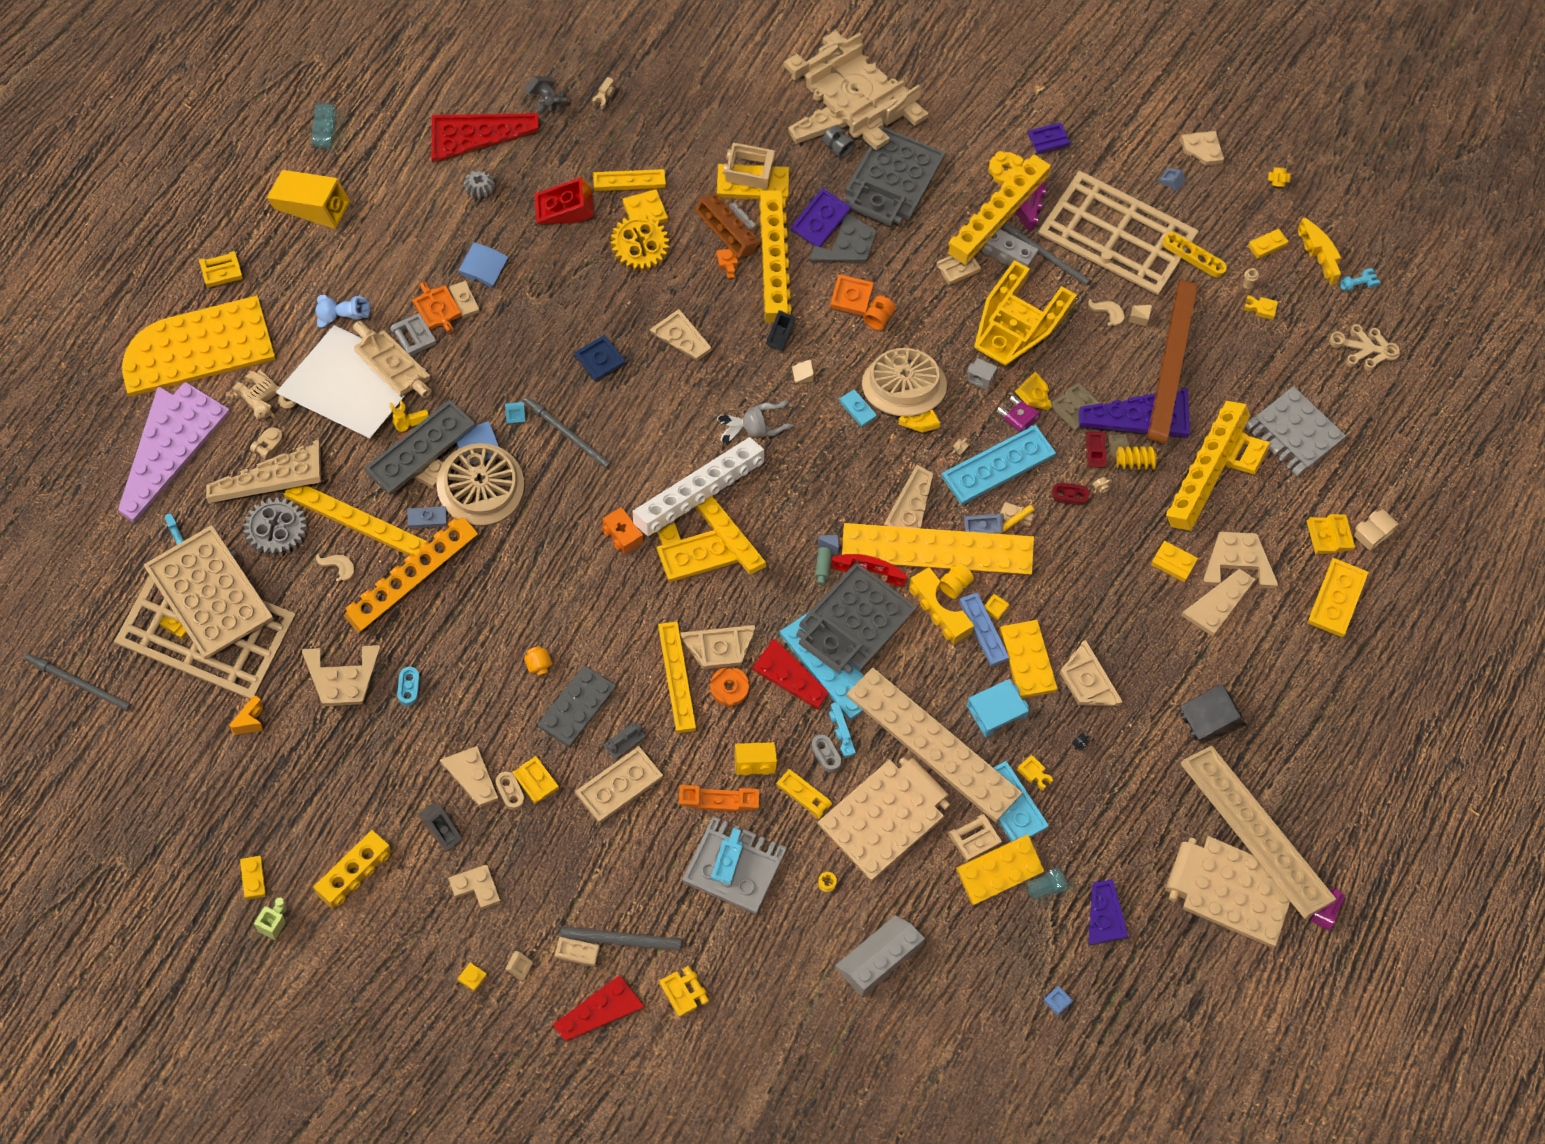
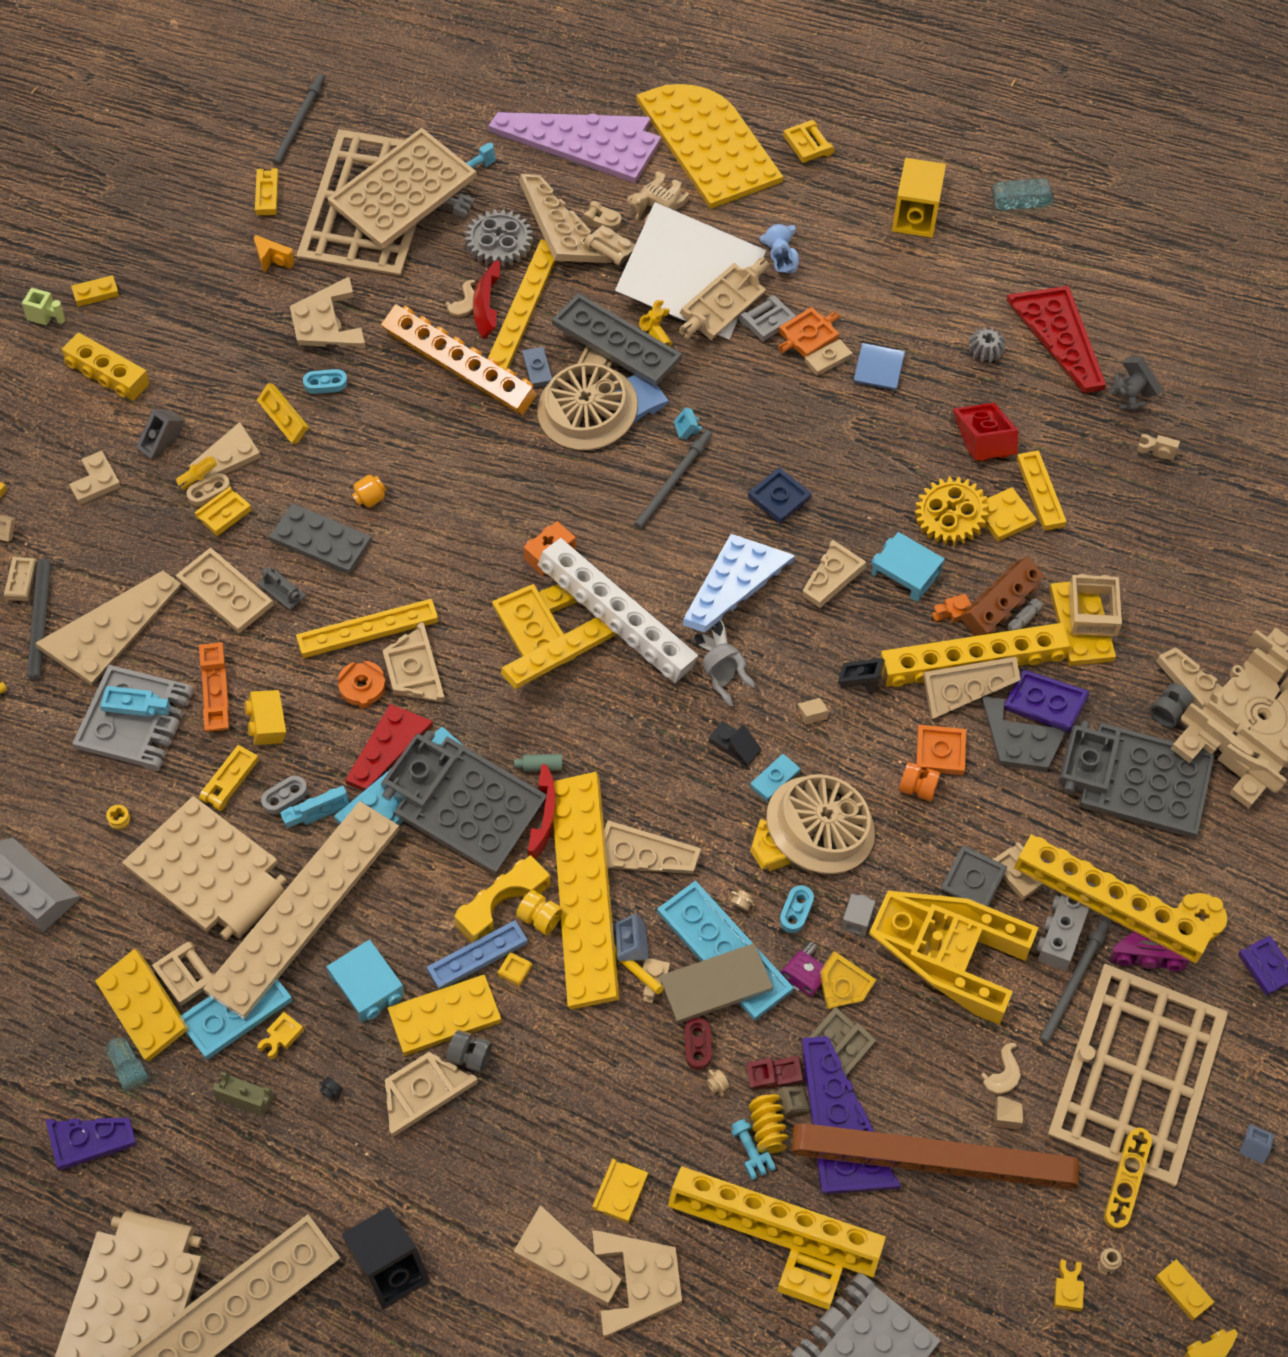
camera: 85 degrees right, 5 degrees down
sand blue slope [818,535,839,555] -> none
none -> tan wing [35,571,181,686]
none -> yellow axle [176,456,217,490]
none -> olive hinge [212,1071,275,1117]
none -> yellow plate [255,168,279,215]
none -> yellow plate [257,383,309,444]
none -> dark grey wheel [446,1030,493,1073]
none -> red slope [473,260,500,339]
none -> tan plate [584,225,635,266]
none -> dark tan tile [659,943,773,1024]
none -> wing [683,534,795,633]
none -> black slope [708,721,761,767]
none -> medium azure hinge [731,1119,776,1180]
none -> medium azure plate [780,885,814,933]
none -> medium azure panel [871,532,945,602]
none -> tan wing [923,657,1020,719]
none -> dark grey plate [941,845,1008,907]

